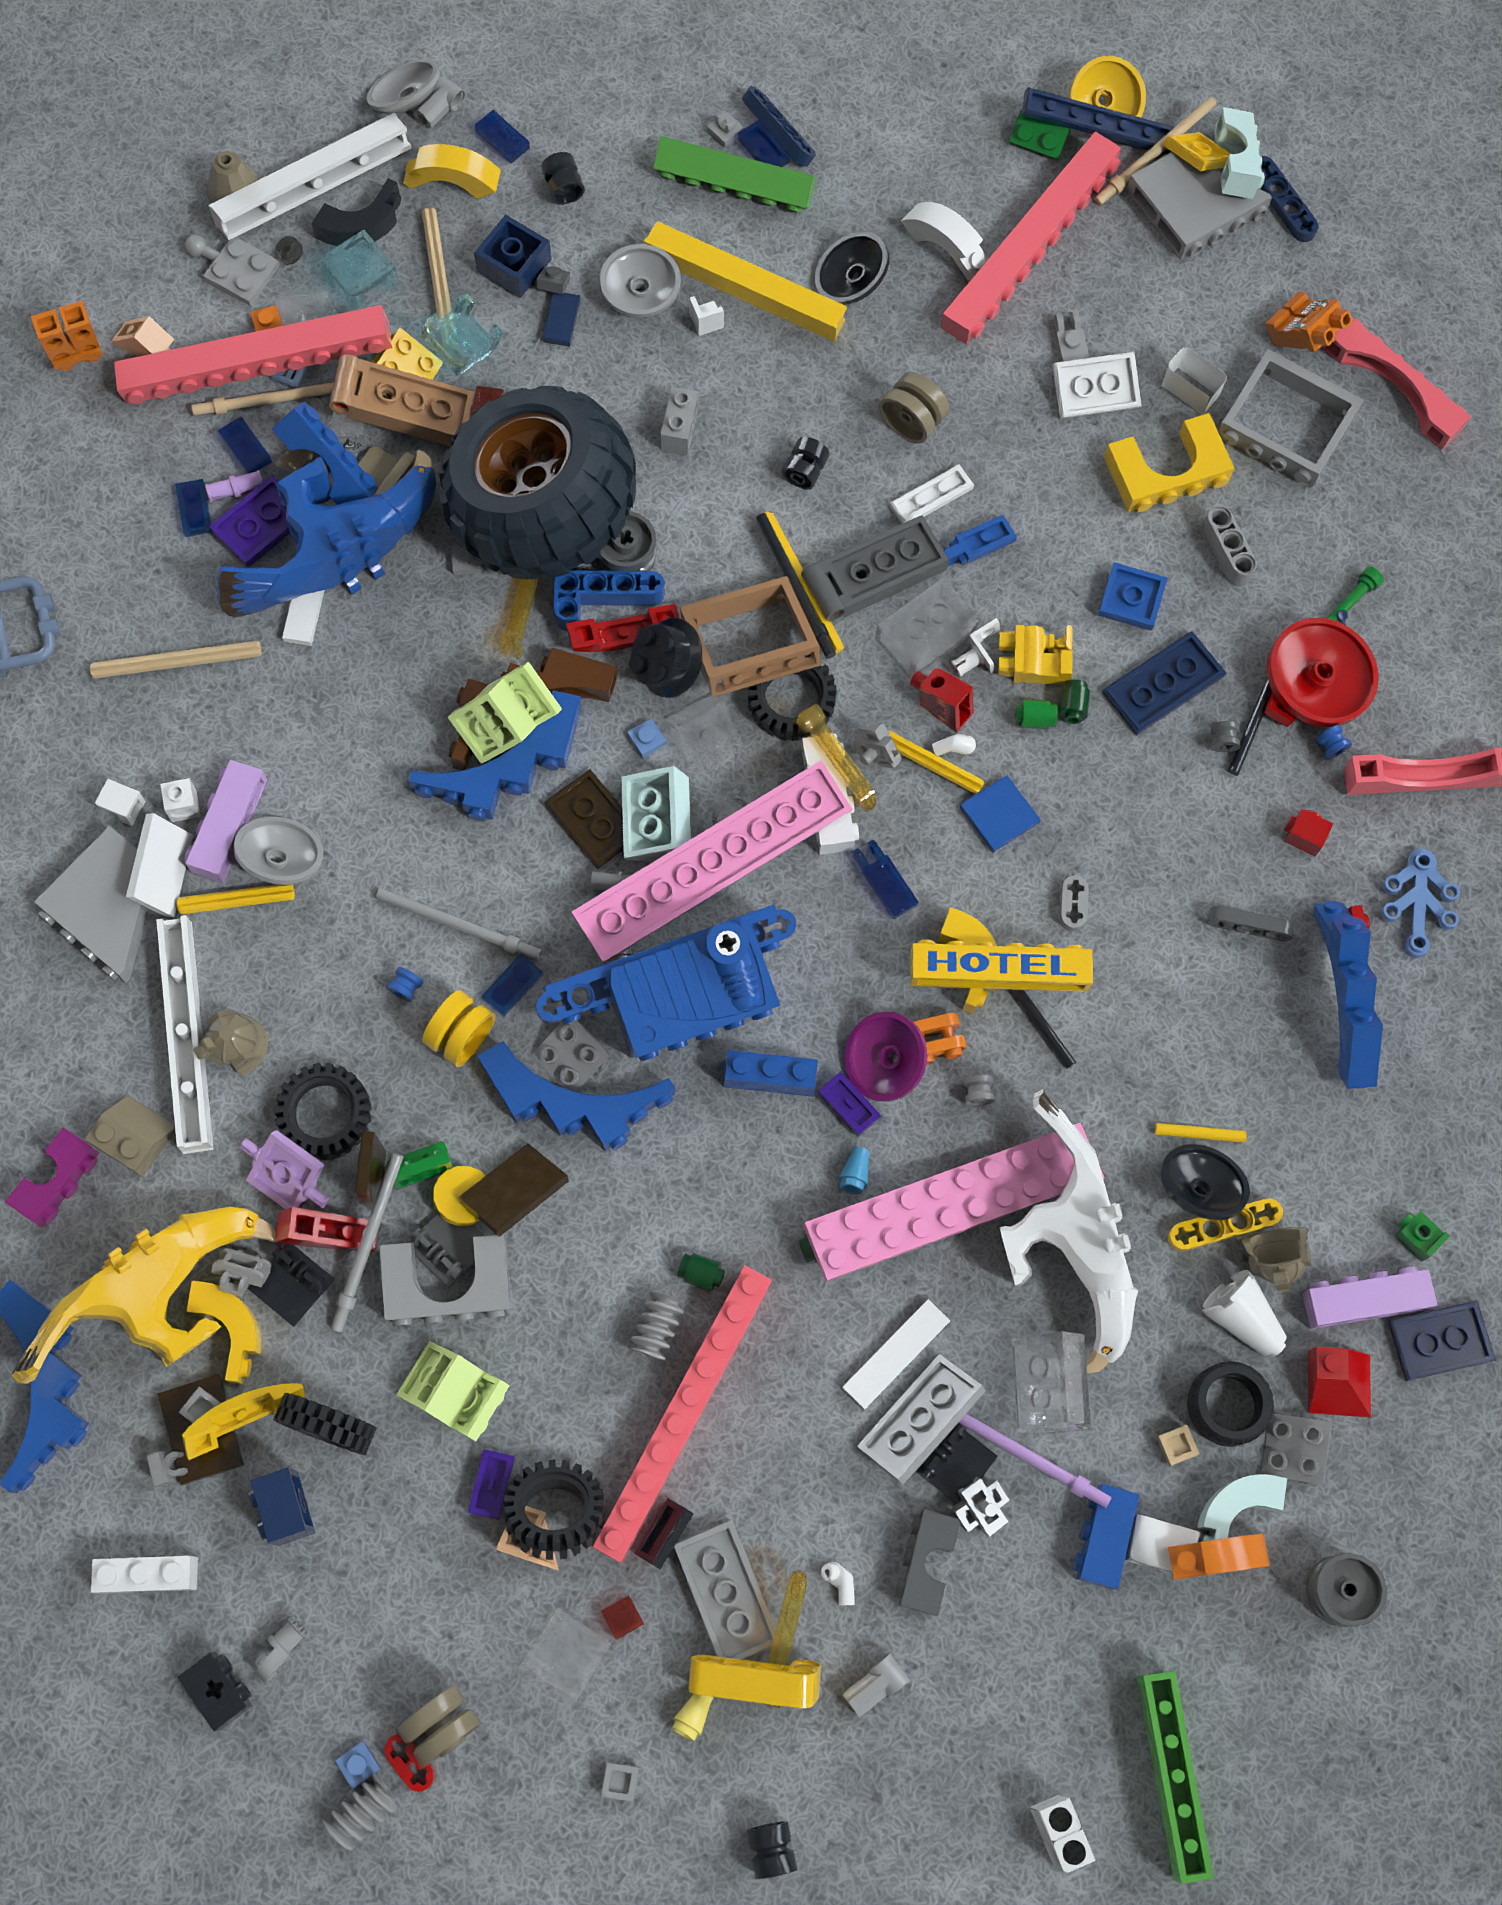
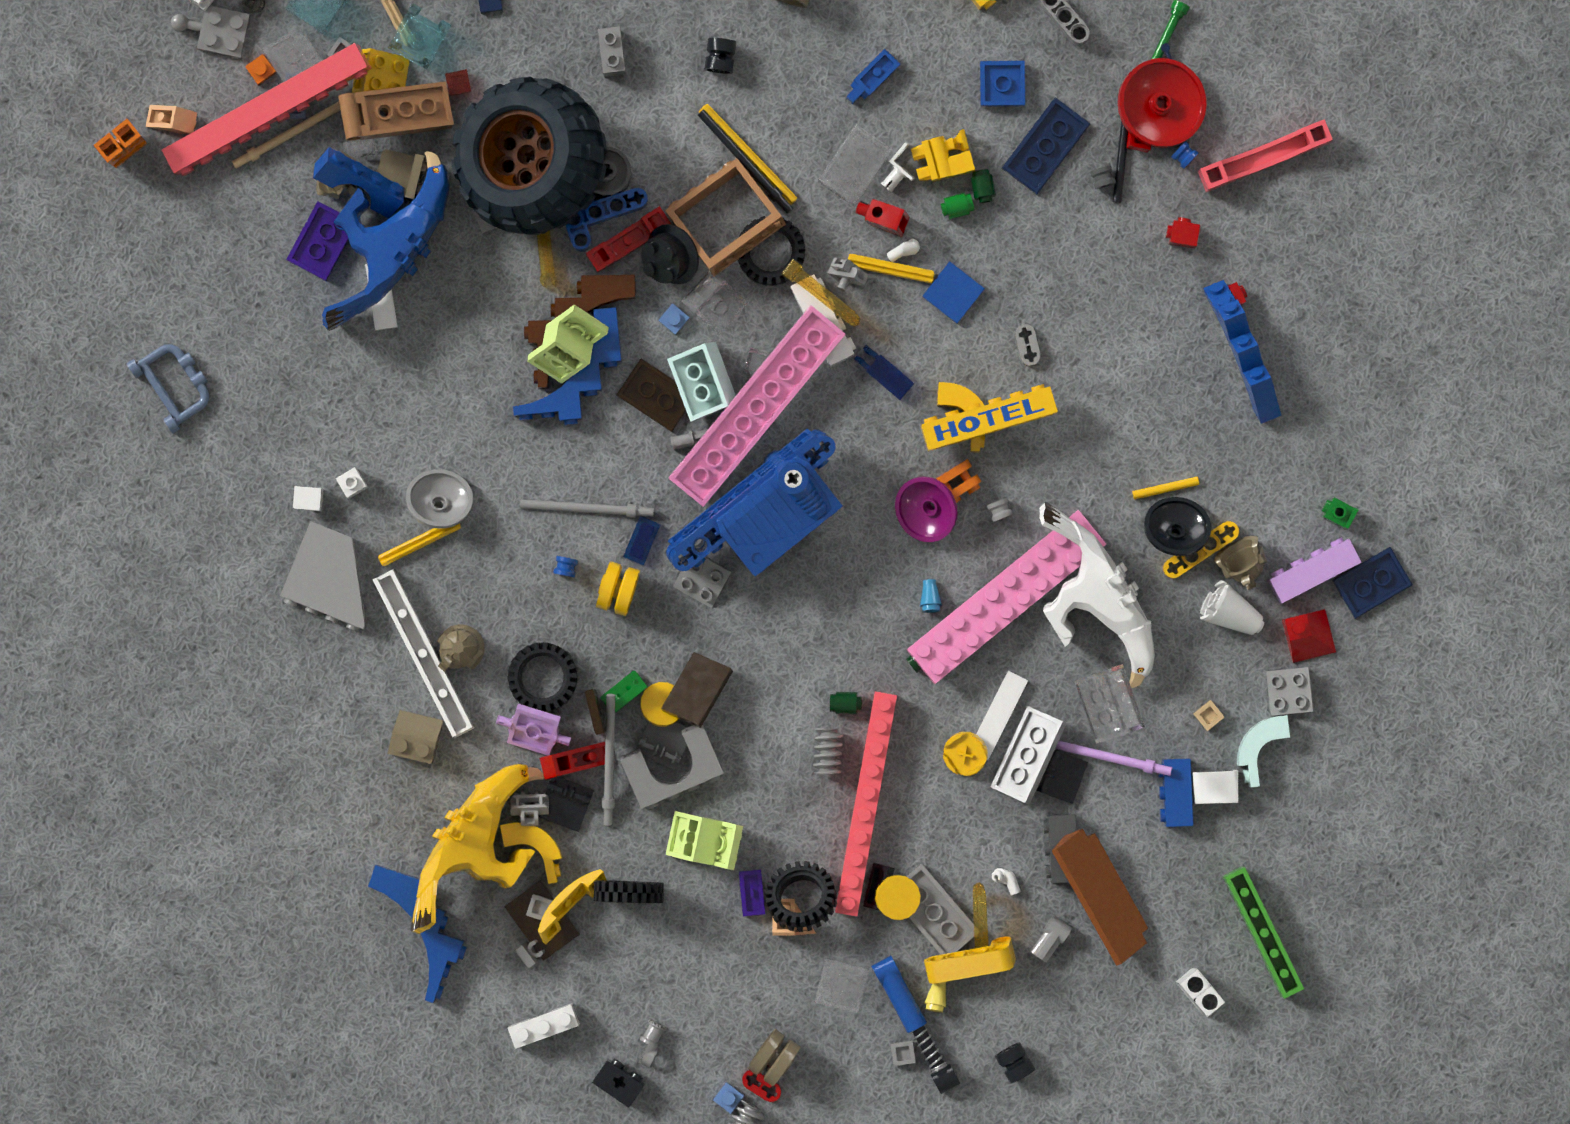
camera: 15 degrees left, 15 degrees up
magenta arch [5,1127,99,1228] -> none
tan axle [90,641,262,679] -> none
white tile [126,813,194,917] -> none
clear blue plate [175,479,212,537] -> none
lavender brick [185,760,267,883] -> none
lavender pin [205,470,263,502] -> none
clear blue plate [218,417,272,474] -> none
dark blue brick [248,1467,316,1546] -> none
blue arch [477,1041,675,1151] -> none
clear red plate [601,1595,644,1640] -> none
blue brick [724,1050,818,1097] -> none
dark grey hinge [801,515,949,622] -> none
dark purple plate [818,1071,881,1137] -> none
white tile [889,464,974,524] -> none
piece [952,1477,1009,1537] -> none
black bar [1009,989,1077,1069] -> none
orange arch [1168,1533,1270,1580] -> none
black tyre [1187,1361,1274,1447] -> none
dark grey beam [1208,906,1294,941] -> none
dark grey wheel [1306,1553,1387,1627] -> none
medium blue plant [1381,849,1460,958] -> none
none -> piece [871,955,961,1094]
none -> yellow tile [875,875,921,920]
none -> yellow tile [943,732,988,776]
none -> dark orange slope [1052,829,1148,966]

